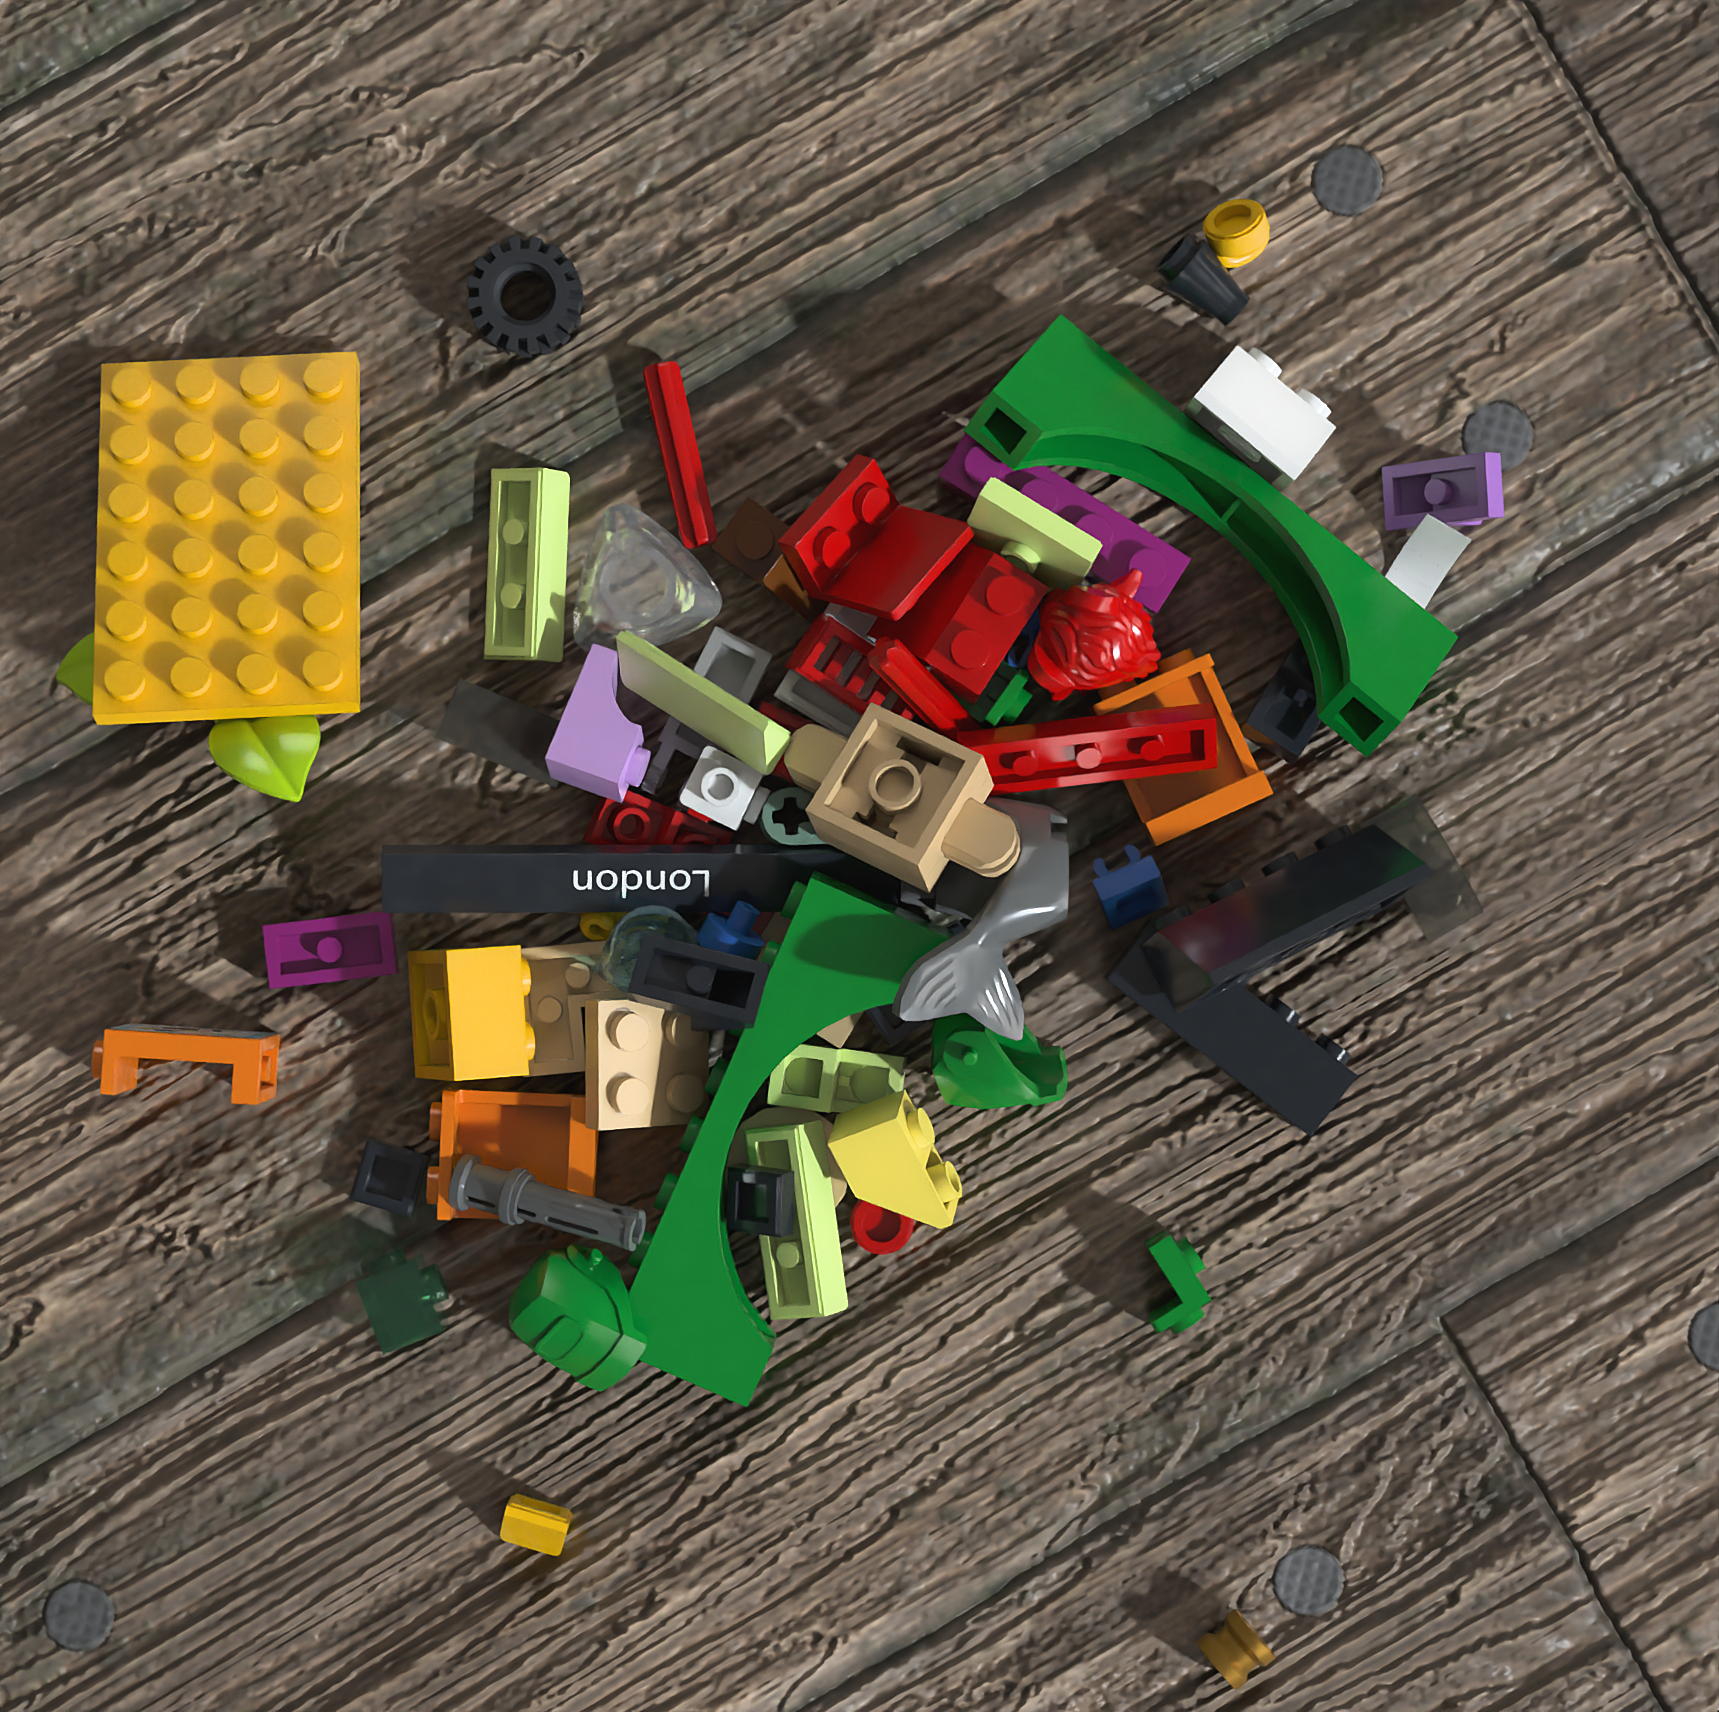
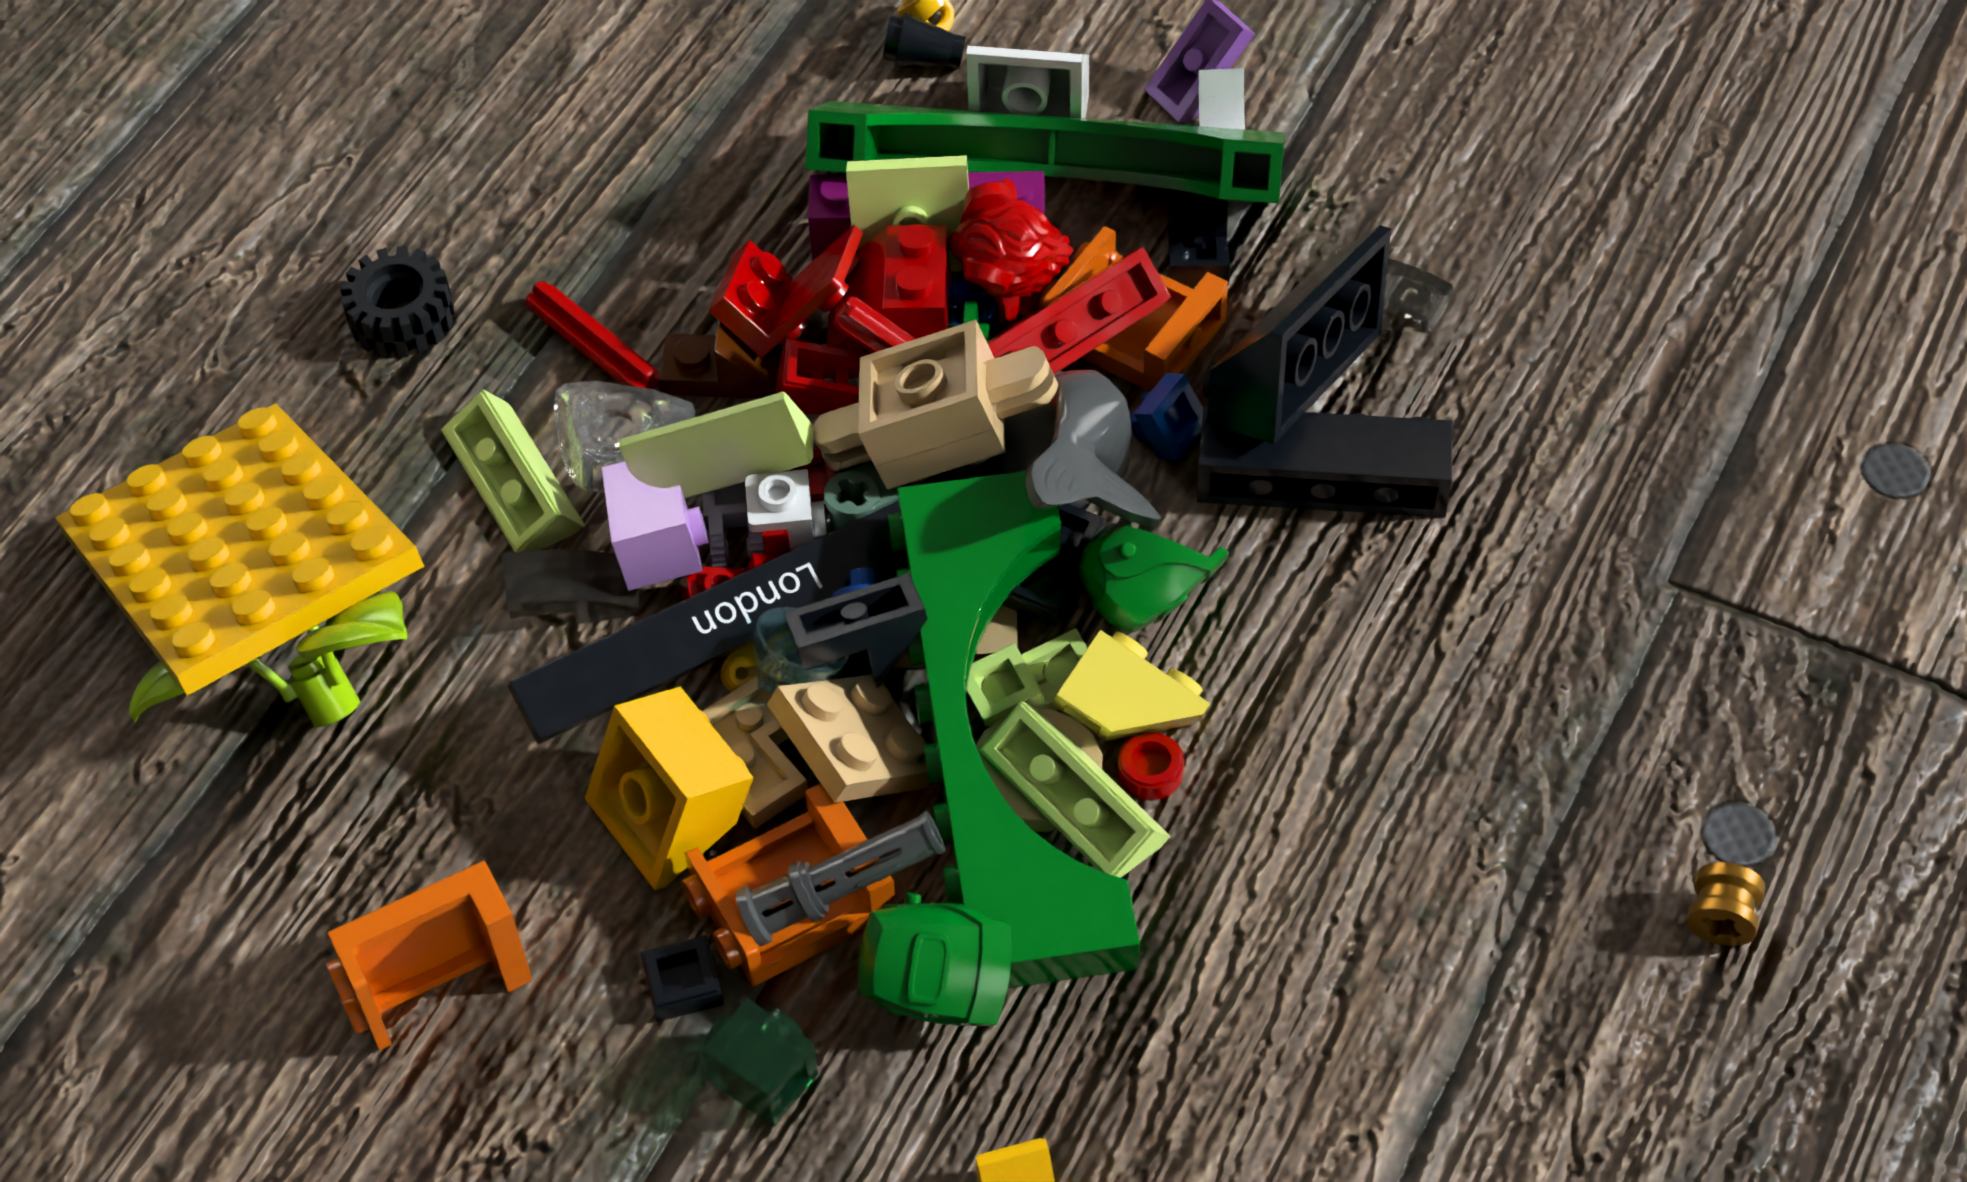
camera: 30 degrees left, 35 degrees down
magenta plate [262,911,399,989] -> none
black tile [726,1163,794,1238] -> none
green bracket [1144,1229,1212,1335] -> none

